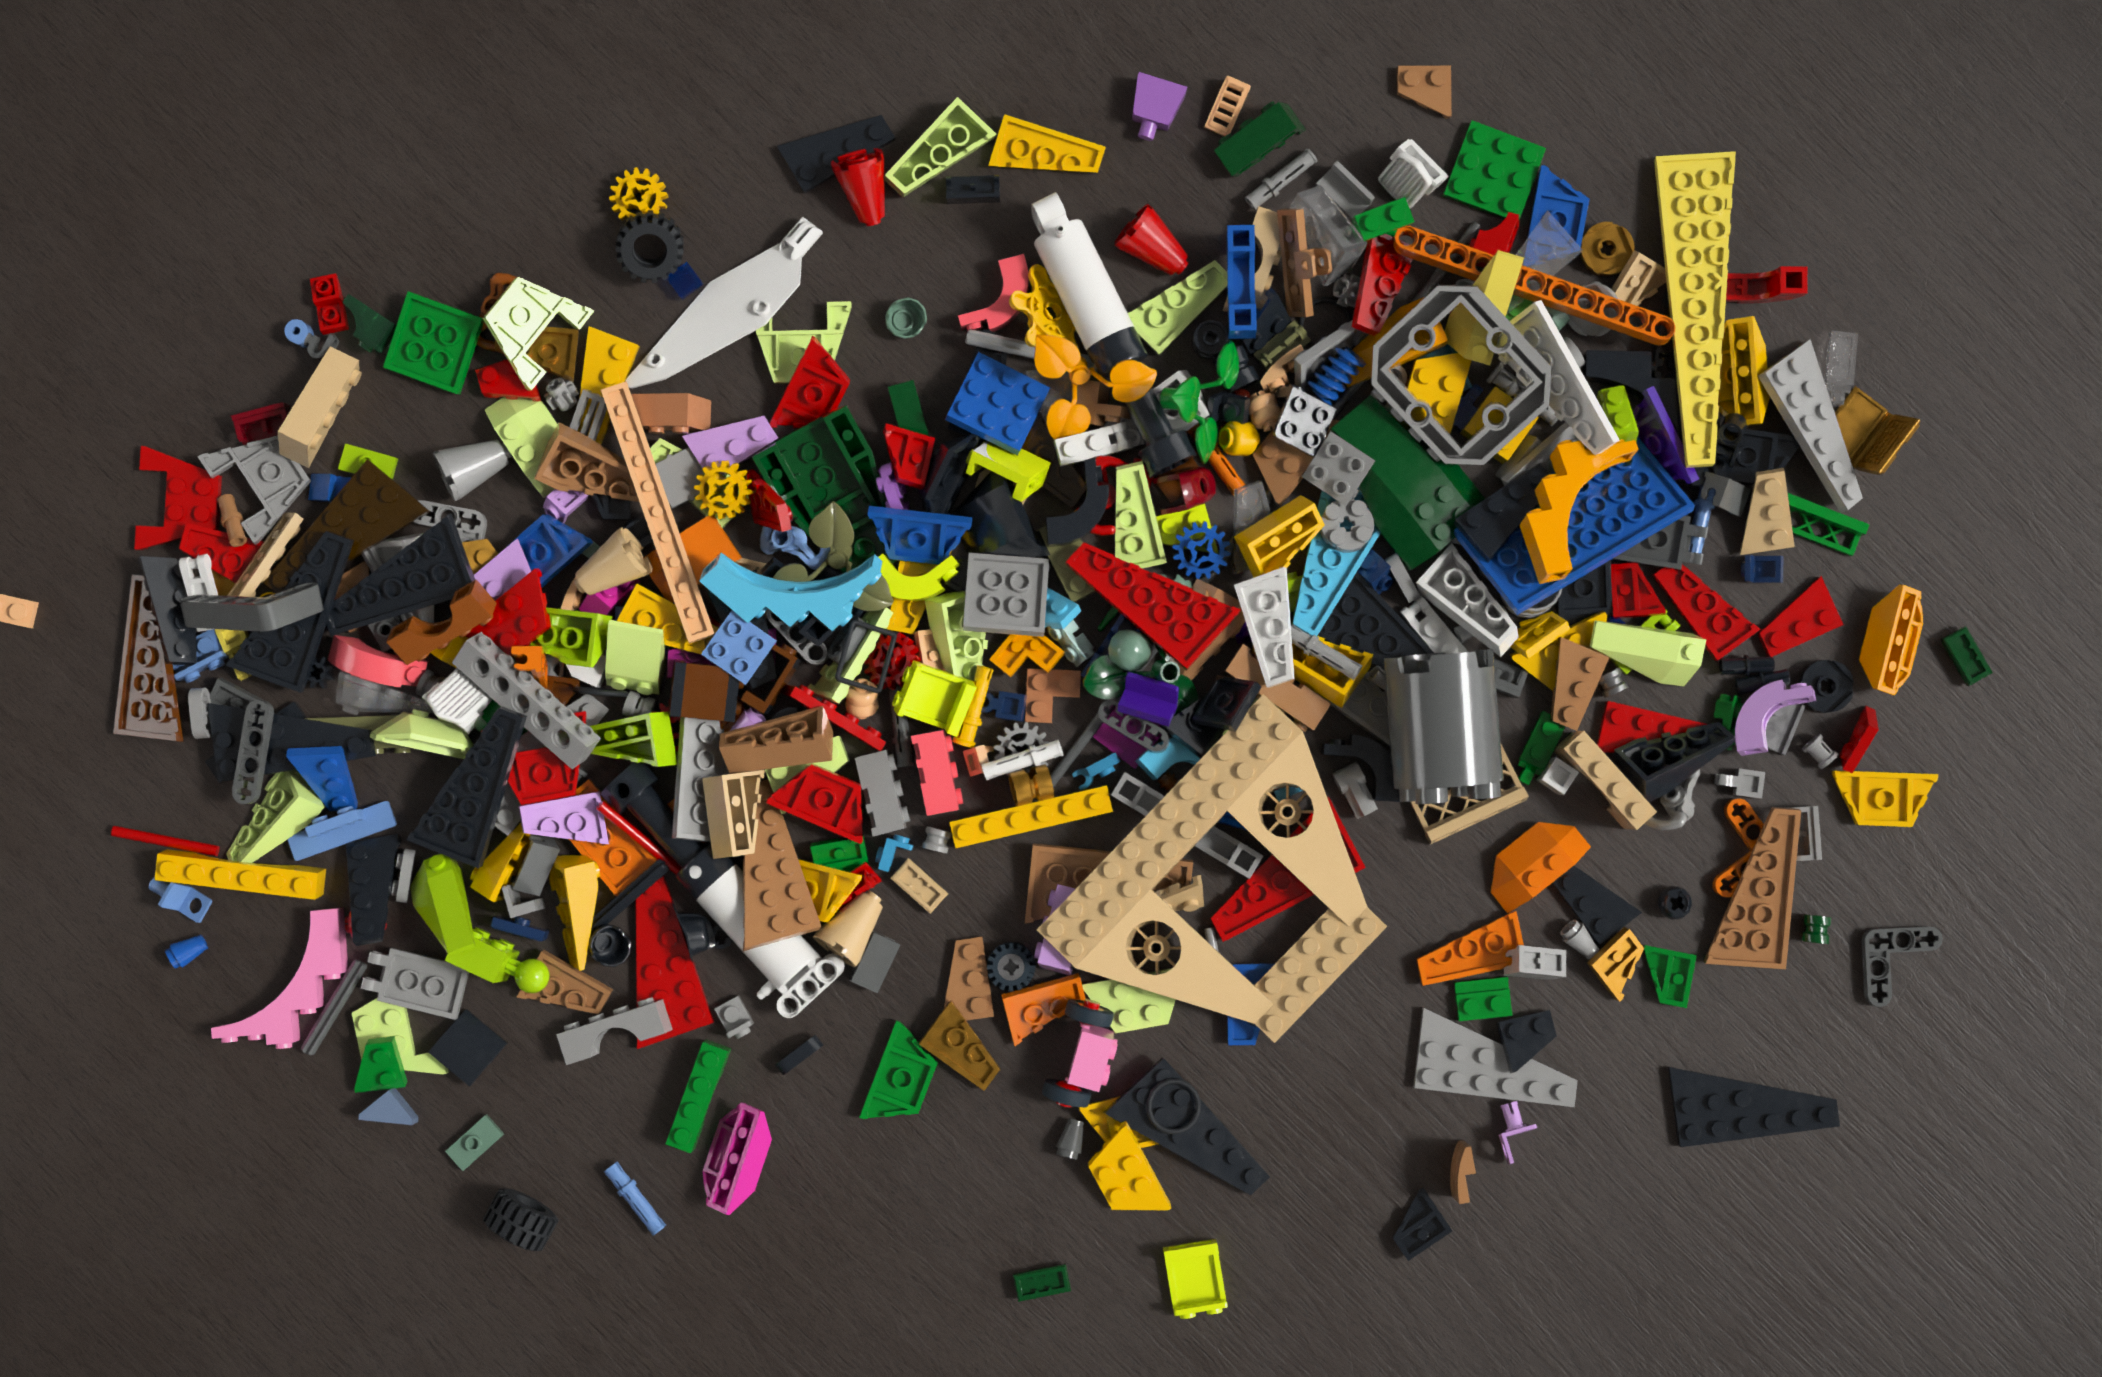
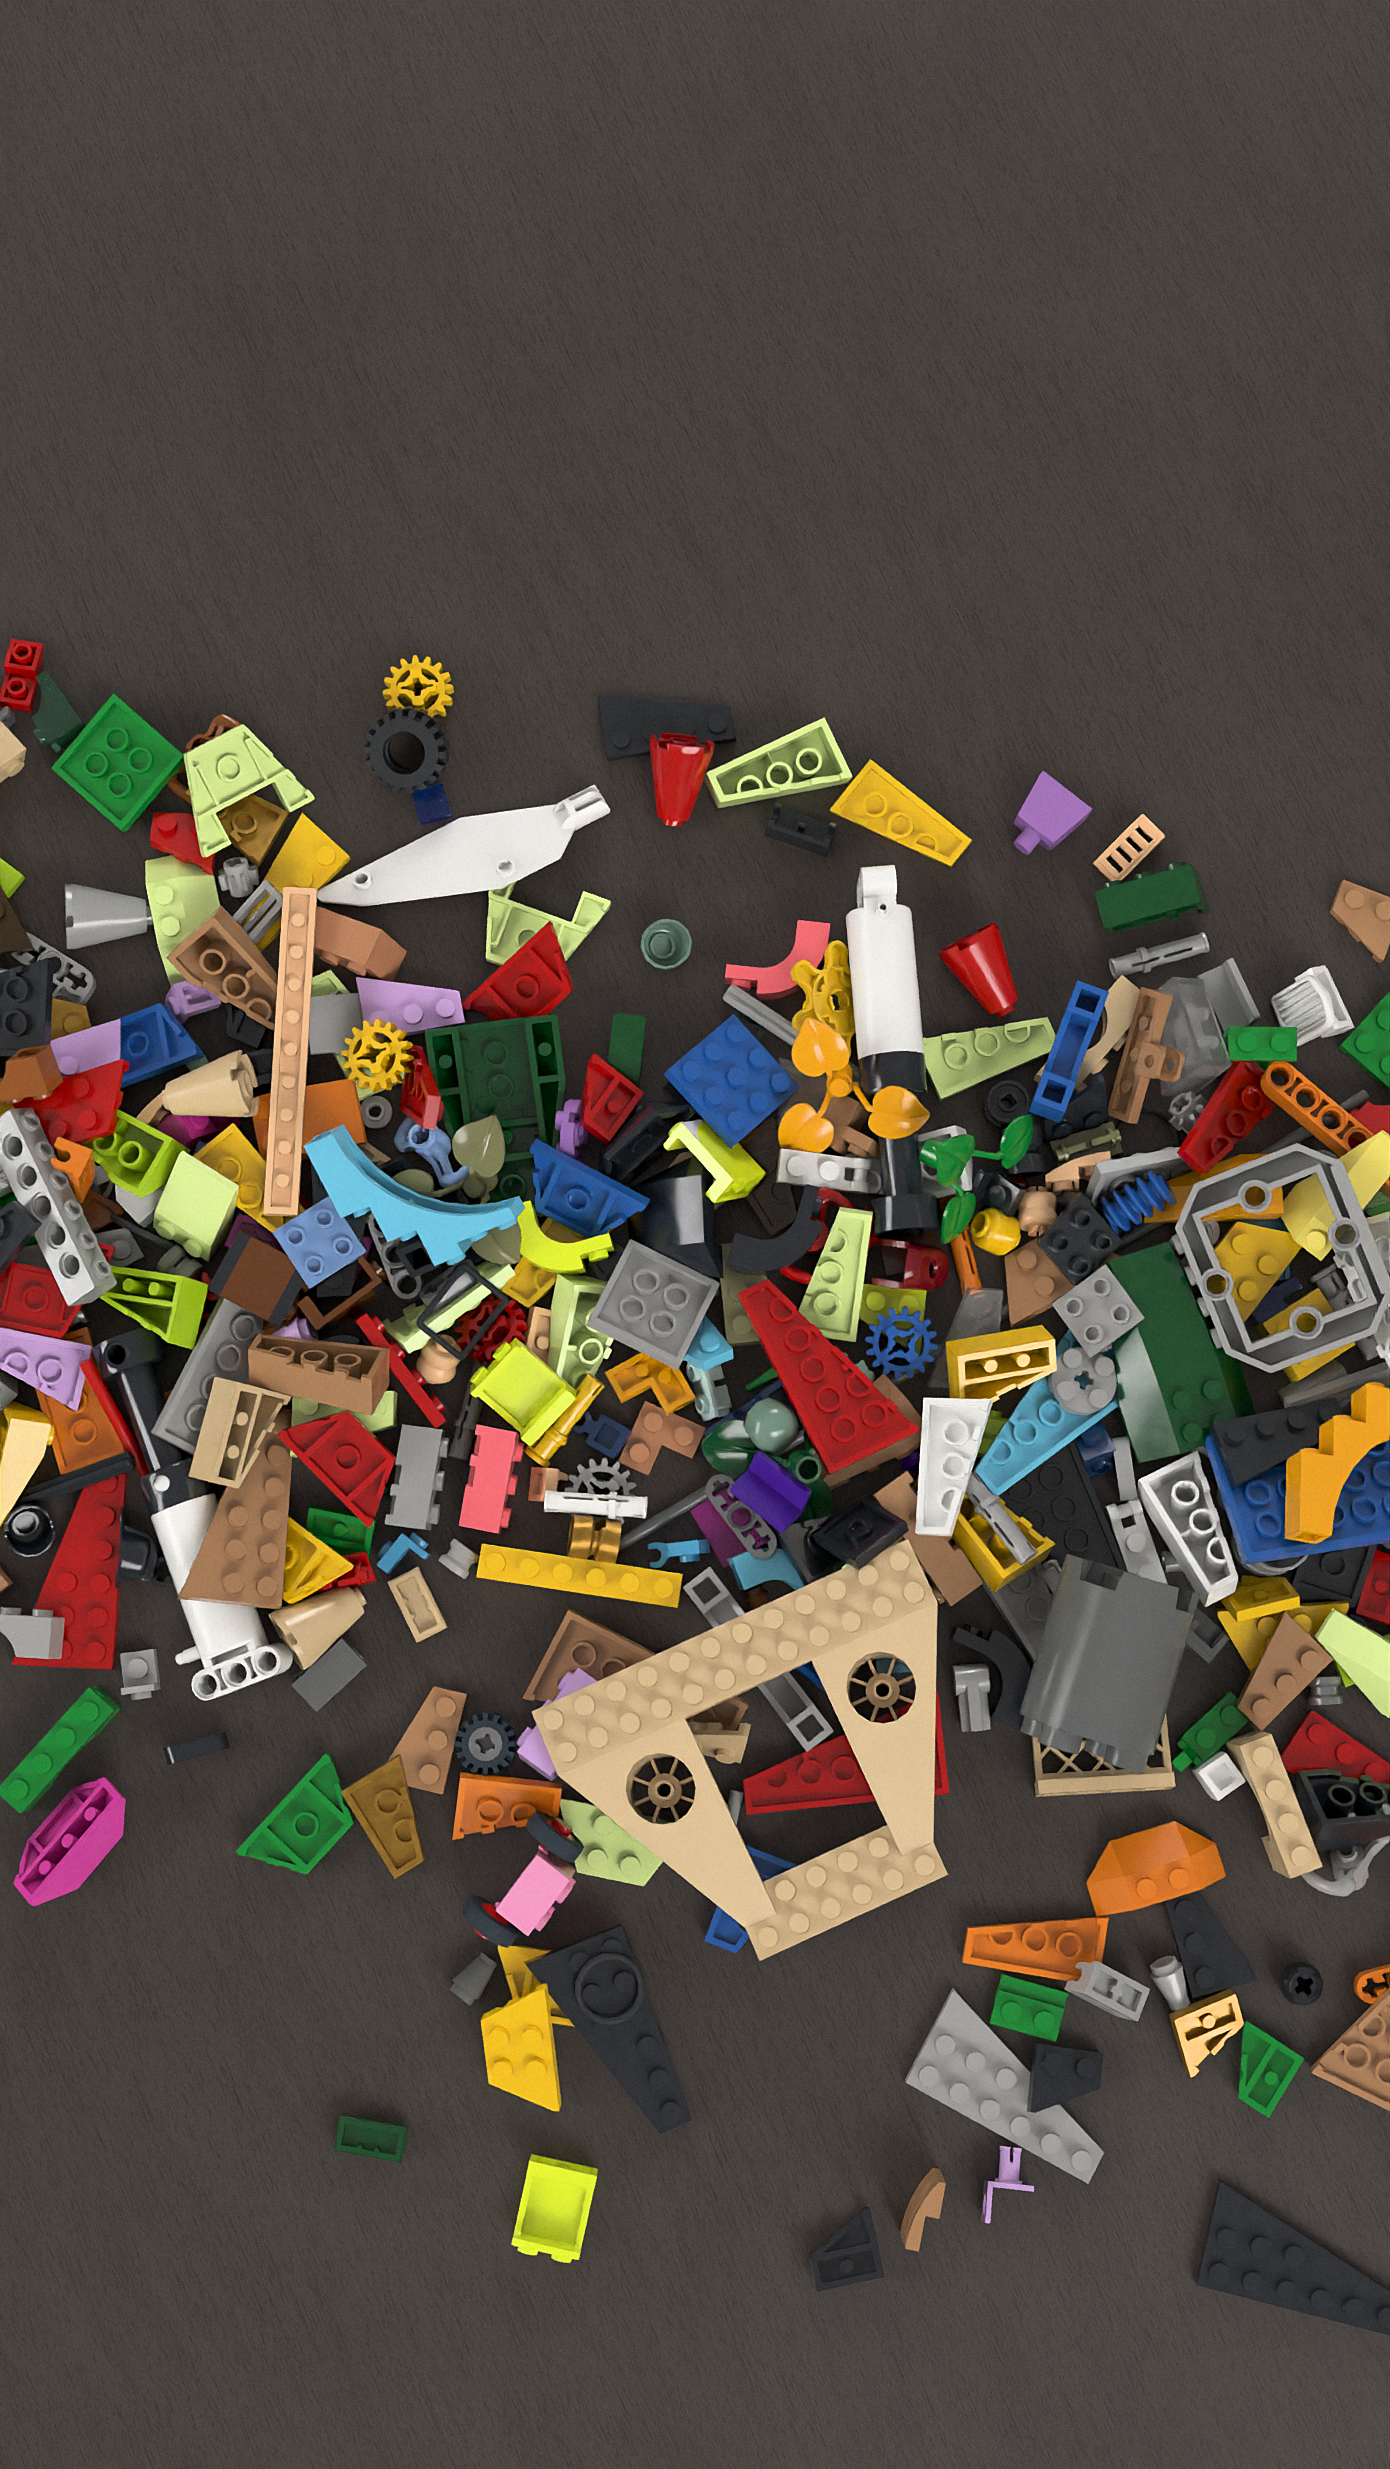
camera: 20 degrees right, 5 degrees down
none -> light grey plate [360,1096,392,1129]

